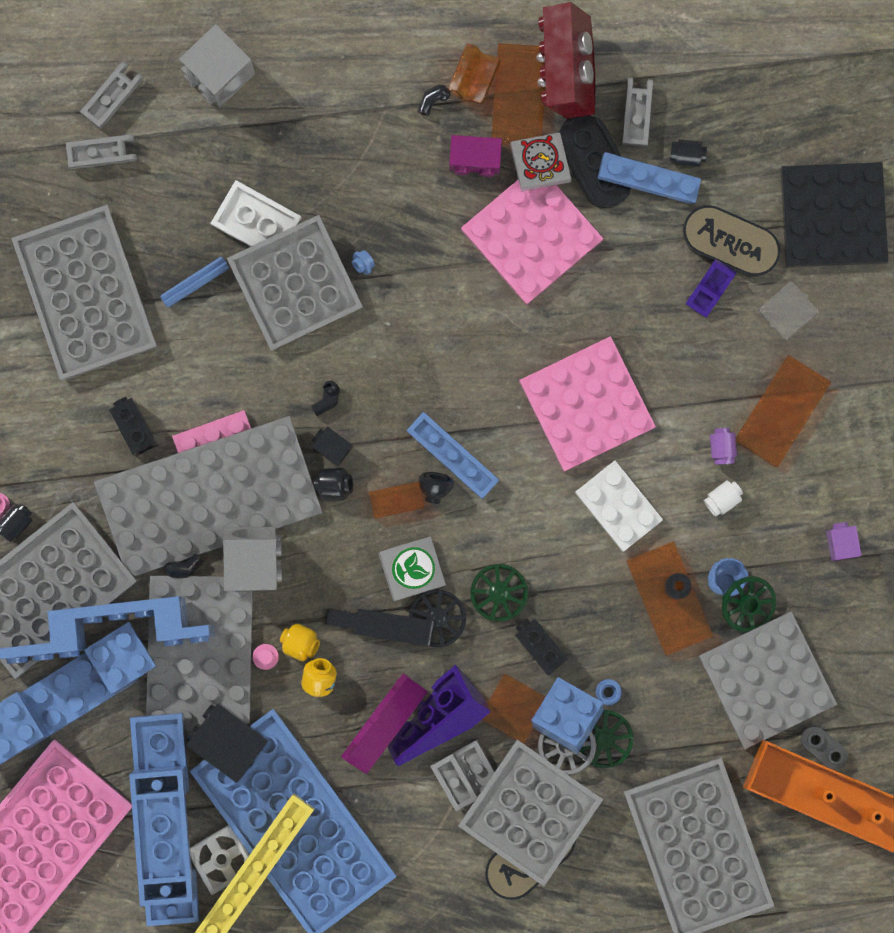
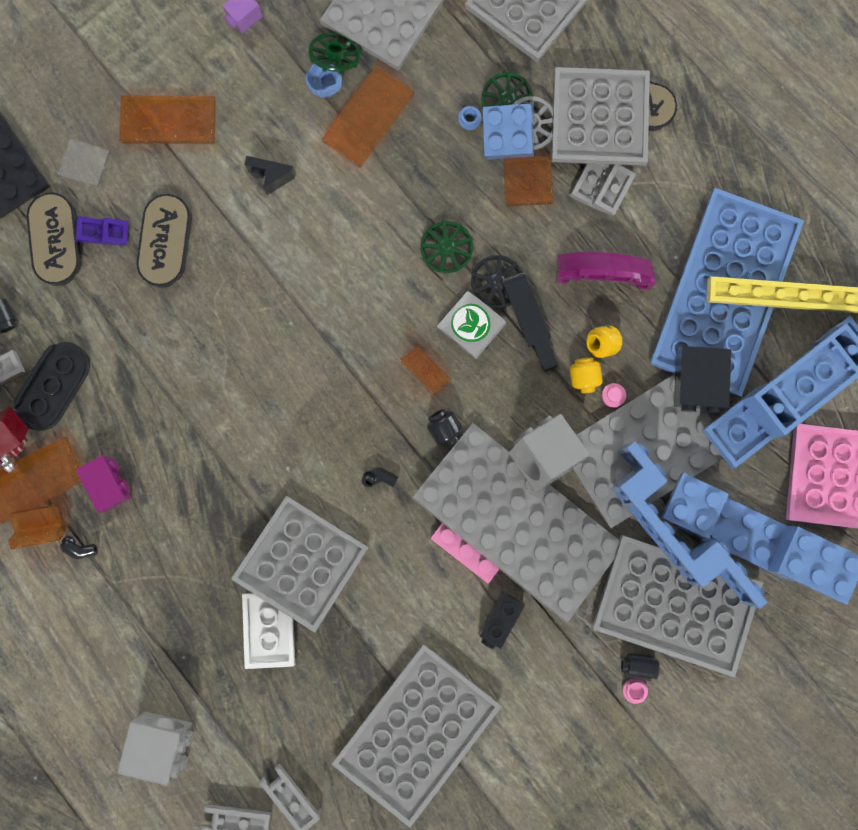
camera: 120 degrees left, 0 degrees up
medium blue axle [160,257,229,307] -> none
black arm [164,554,204,578] -> none
white piece [190,825,250,895] -> none
black brick [312,426,353,467] -> none
medium blue plate [352,250,375,275] -> none
dark purple wedge [387,665,491,766] -> none
medium blue plate [406,412,499,499] -> none
black brick [418,472,454,504] -> none
bright pink plate [461,180,603,305] -> none
light grey tile [510,133,571,191] -> none
black brick [514,619,568,675] -> none
bright pink plate [519,336,656,472] -> none
white plate [575,461,663,552] -> none
medium blue plate [597,152,701,205] -> none
black brick [663,573,692,600] -> none
white brick [704,480,743,517] -> none
medium lavender brick [710,428,737,465] -> none
none -> dark tan tile [136,194,192,288]
none -> black slope [244,156,296,195]

